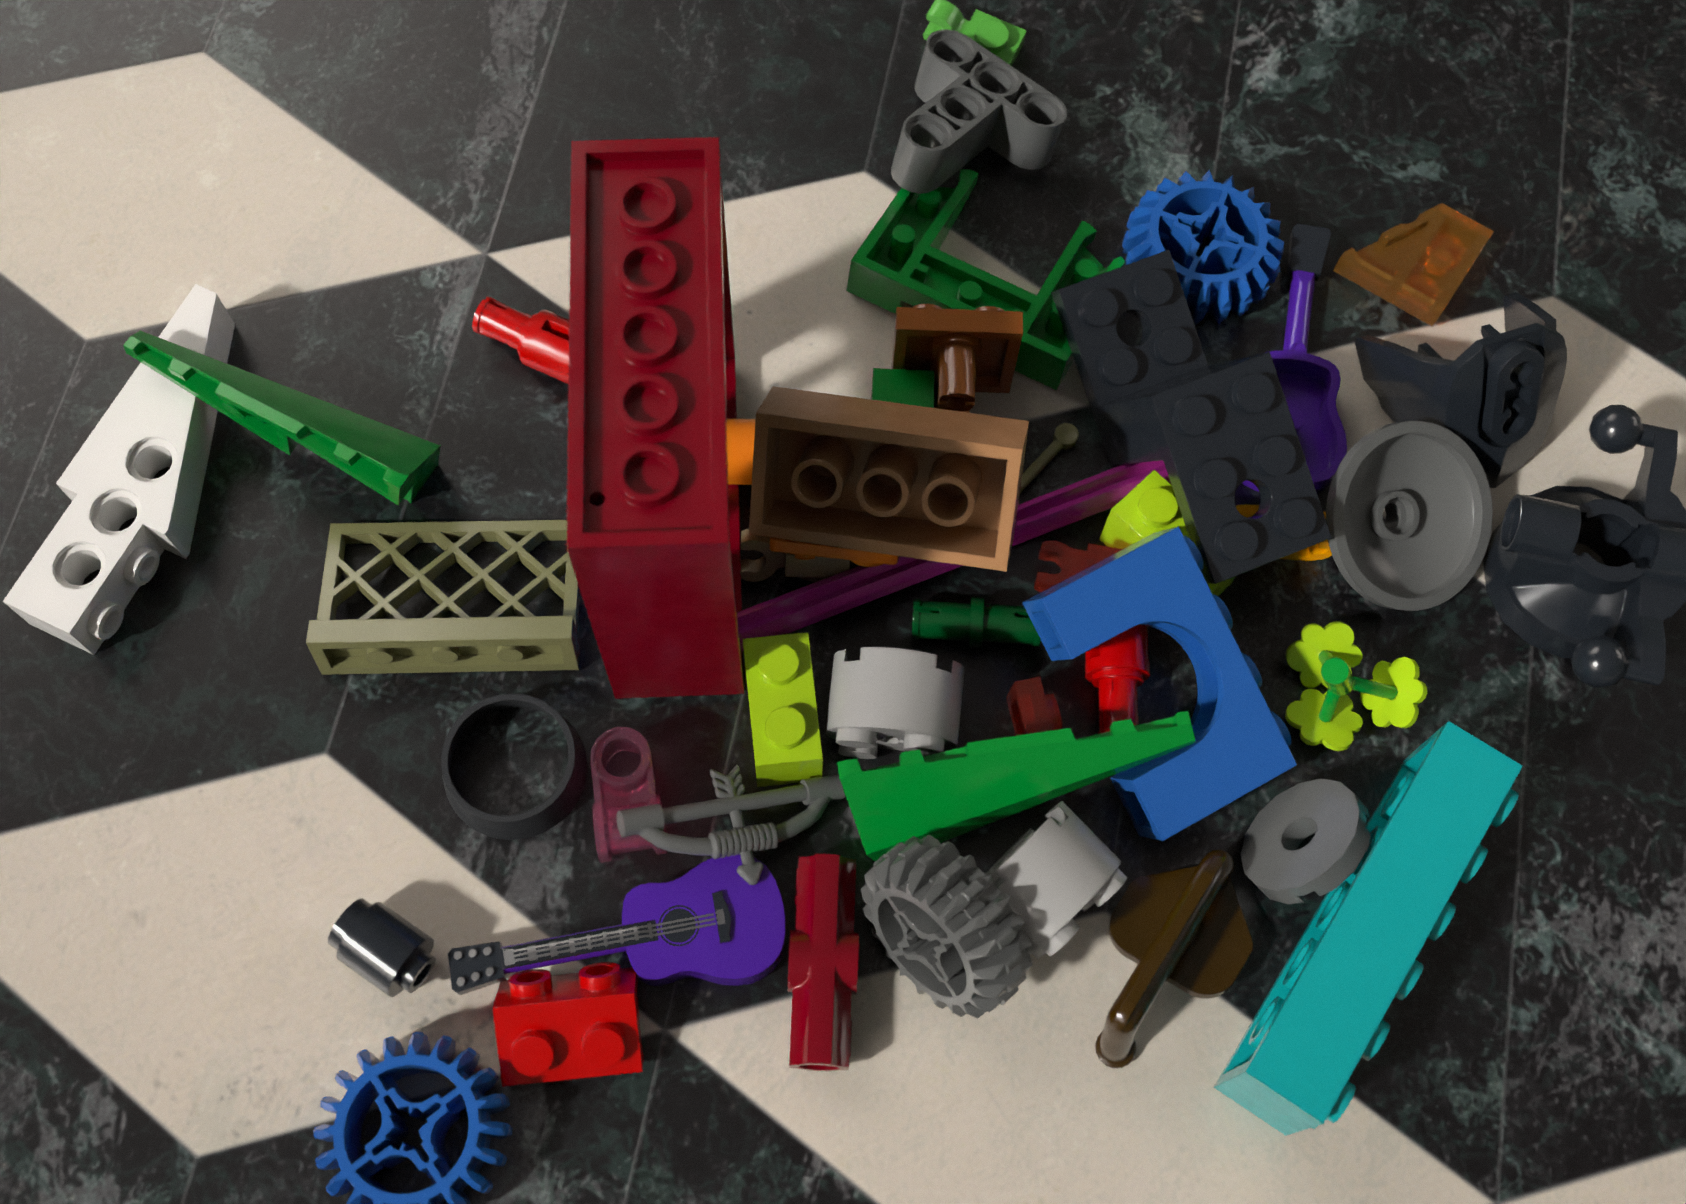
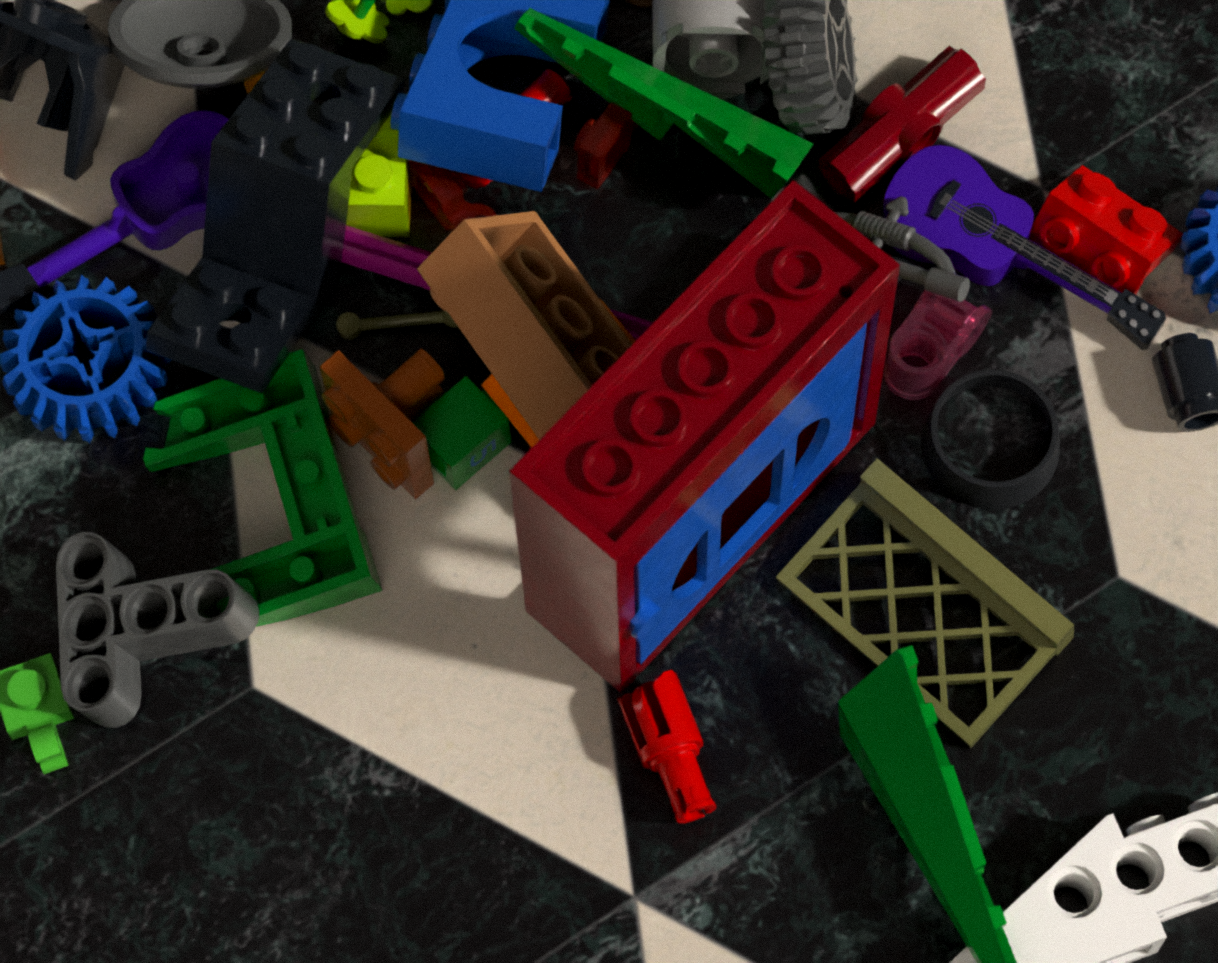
camera: 130 degrees left, 0 degrees up
light grey brick [825,647,965,759] -> none
dark green pin [912,597,1040,648] -> none

